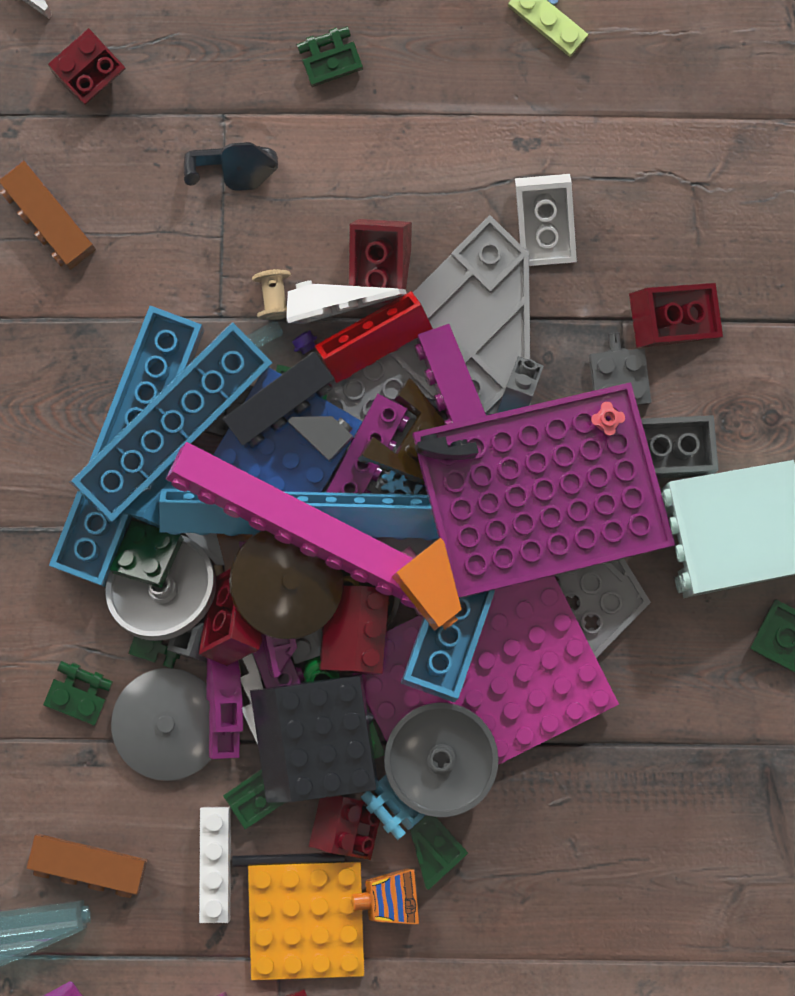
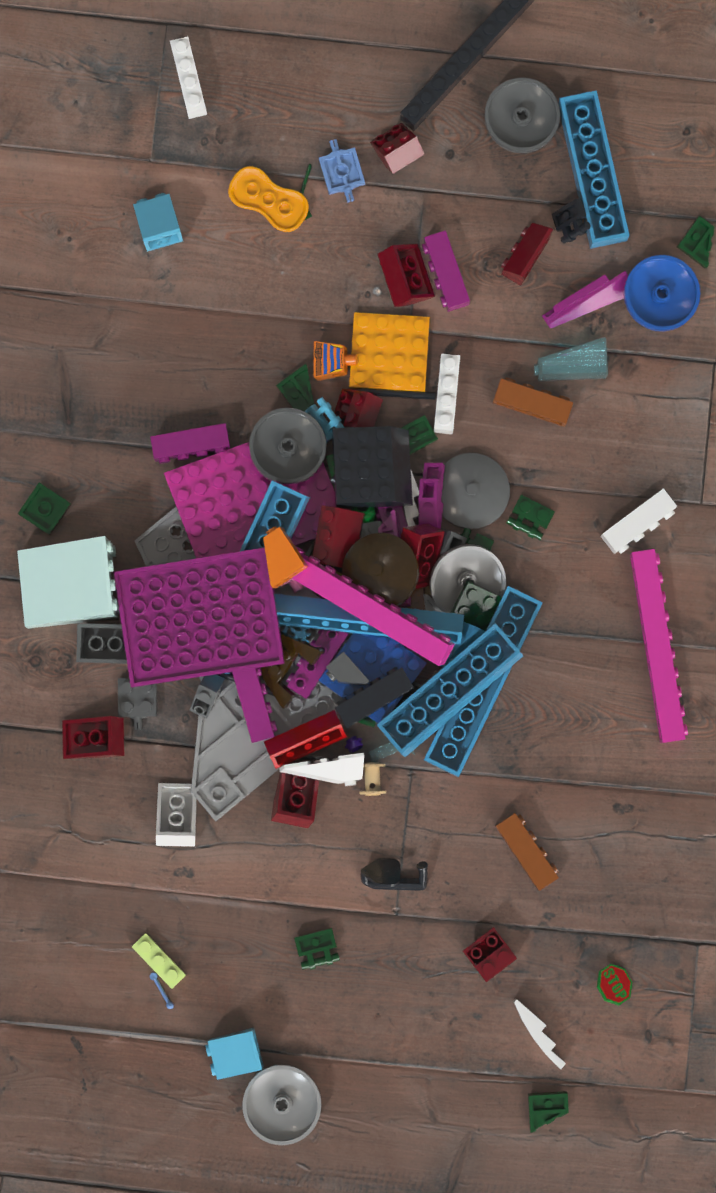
camera: 175 degrees left, 0 degrees up
black slope [414,434,479,460] -> none
coral plate [591,402,625,436] -> none
none -> magenta brick [150,423,231,464]

